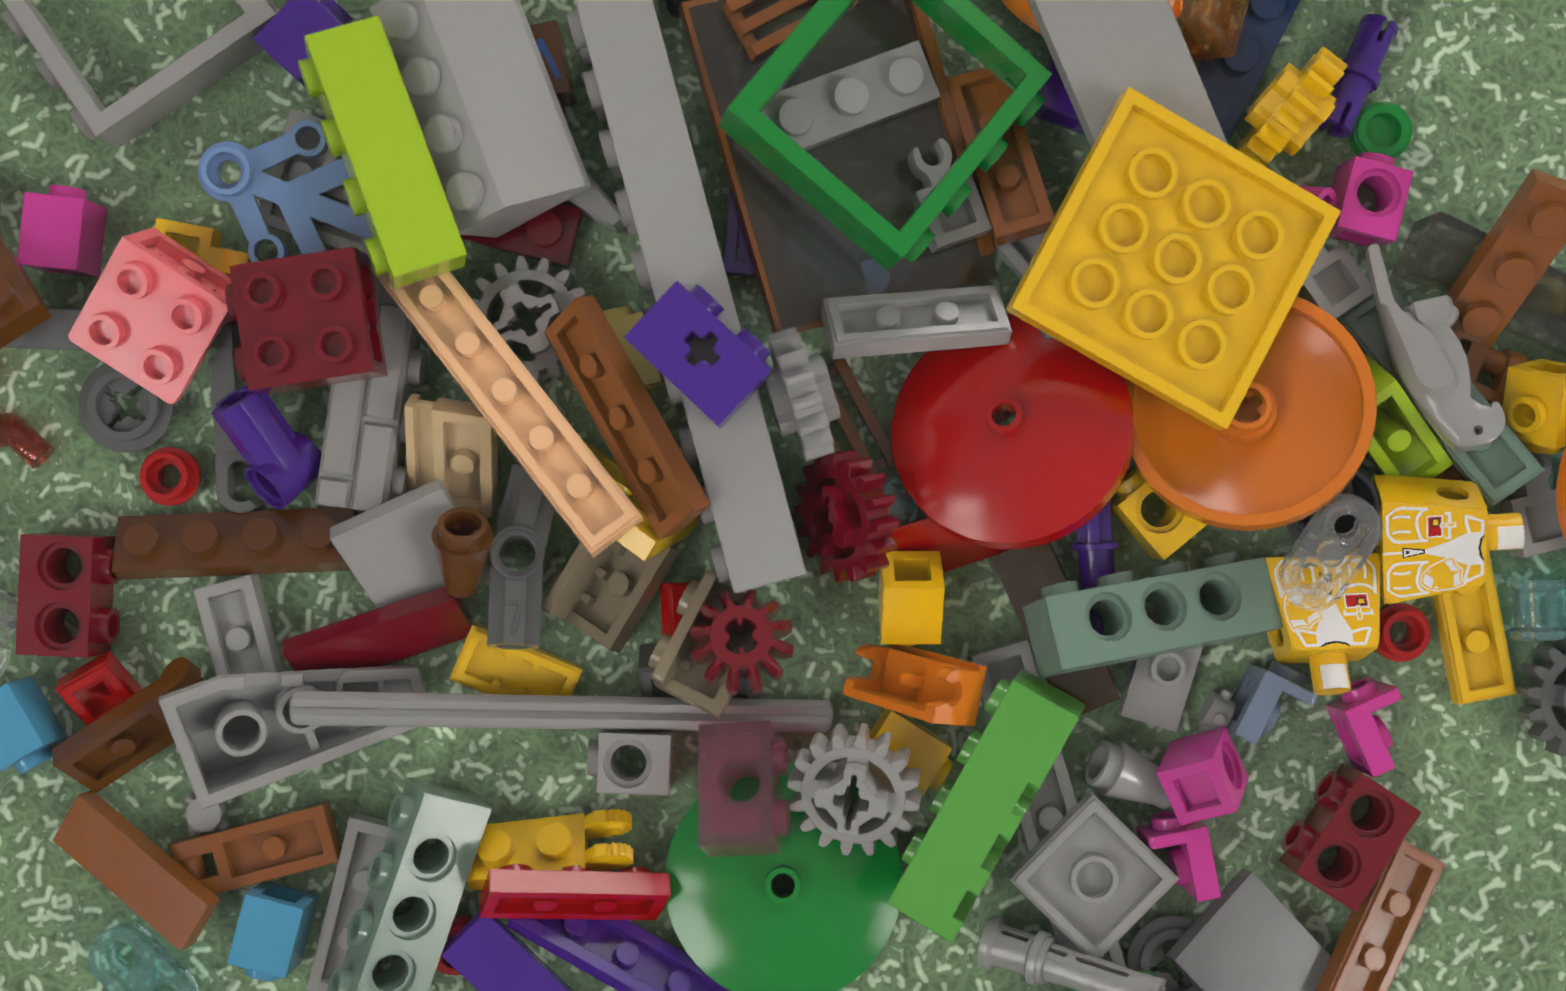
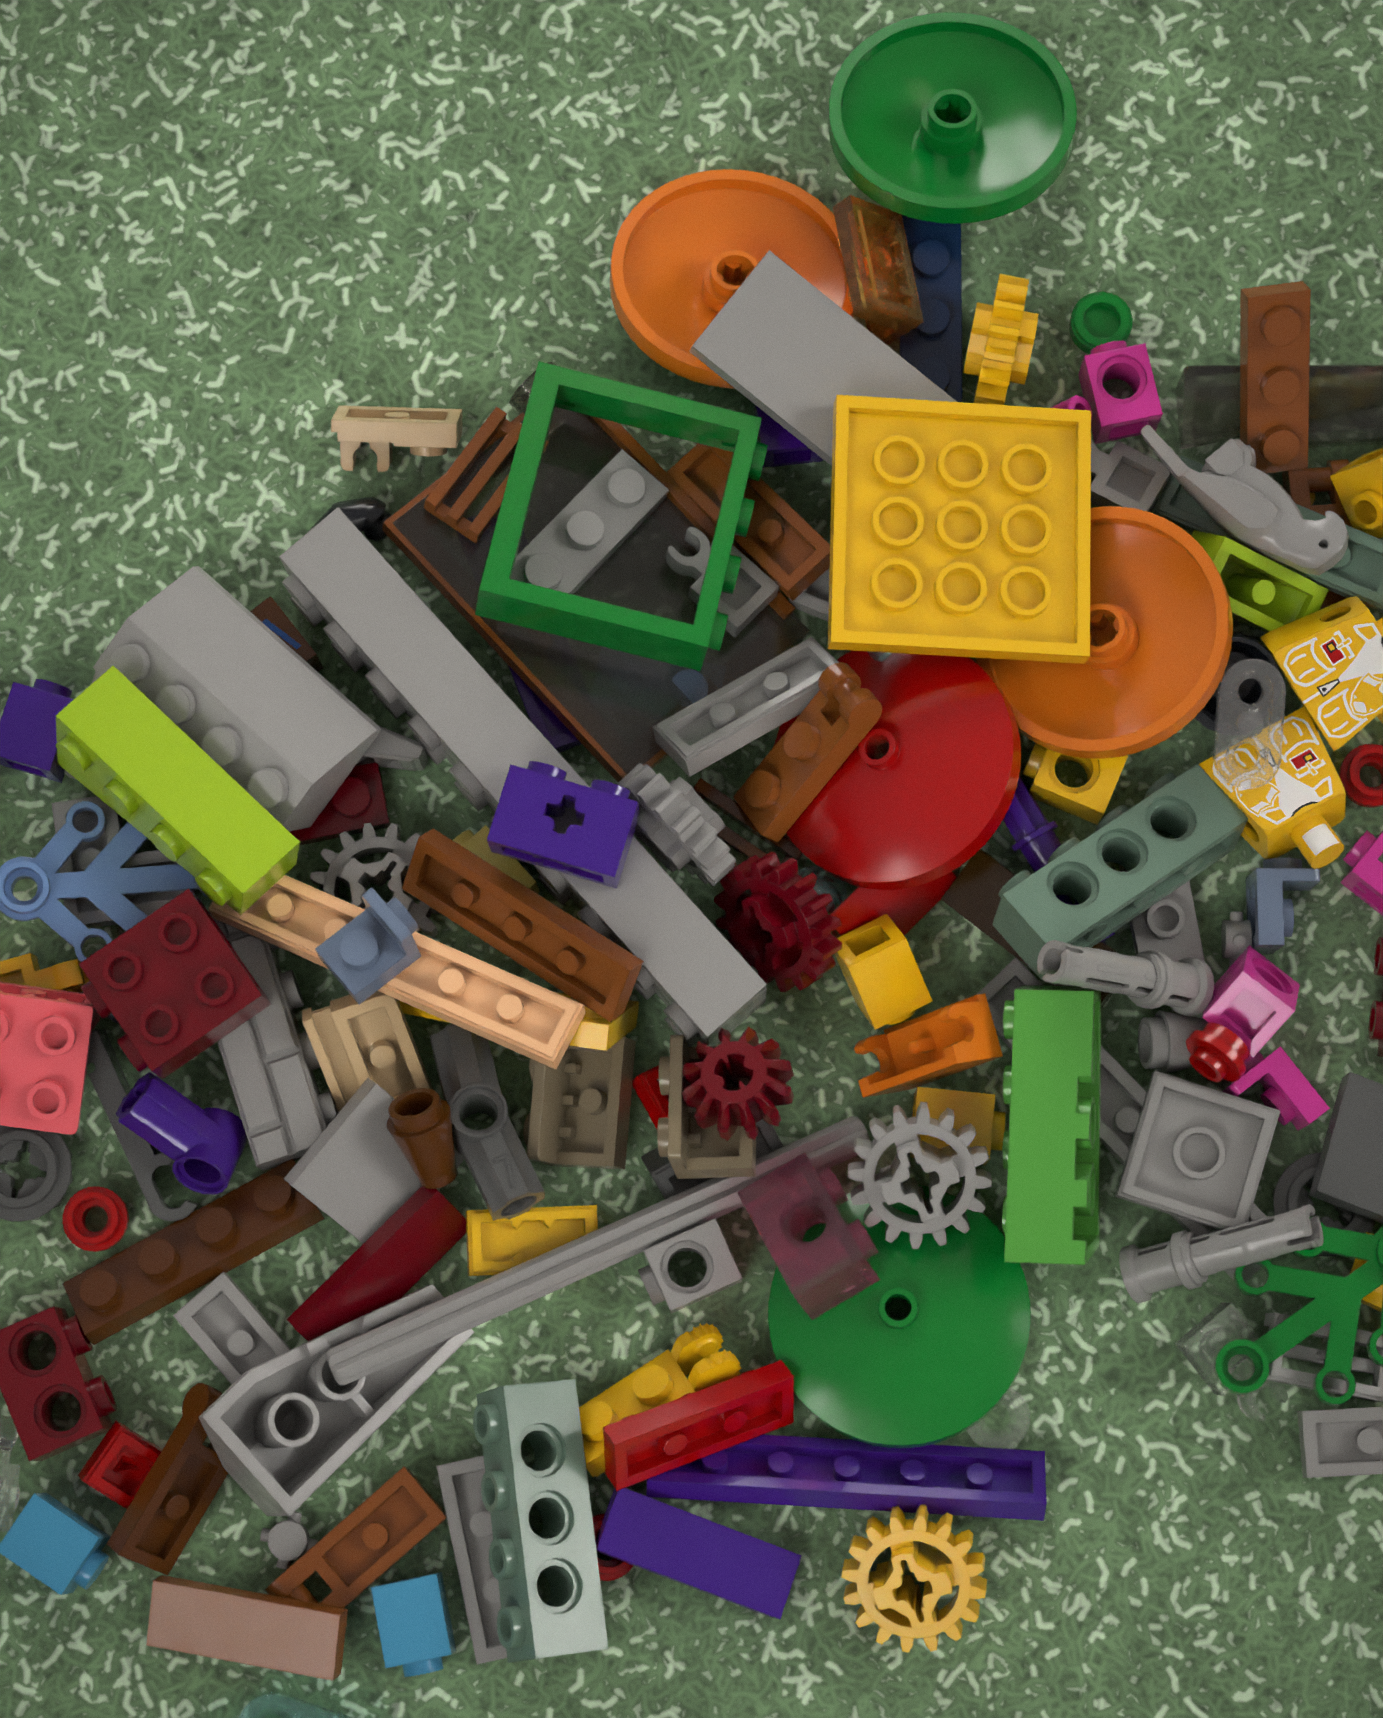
camera: 20 degrees left, 10 degrees down
dark purple pin [1318,14,1399,138] -> none
none -> sand blue bracket [315,888,421,1005]
none -> dark orange plate [733,662,882,842]
none -> light grey pin [1037,940,1214,1016]
none -> red plate [1186,1022,1250,1082]

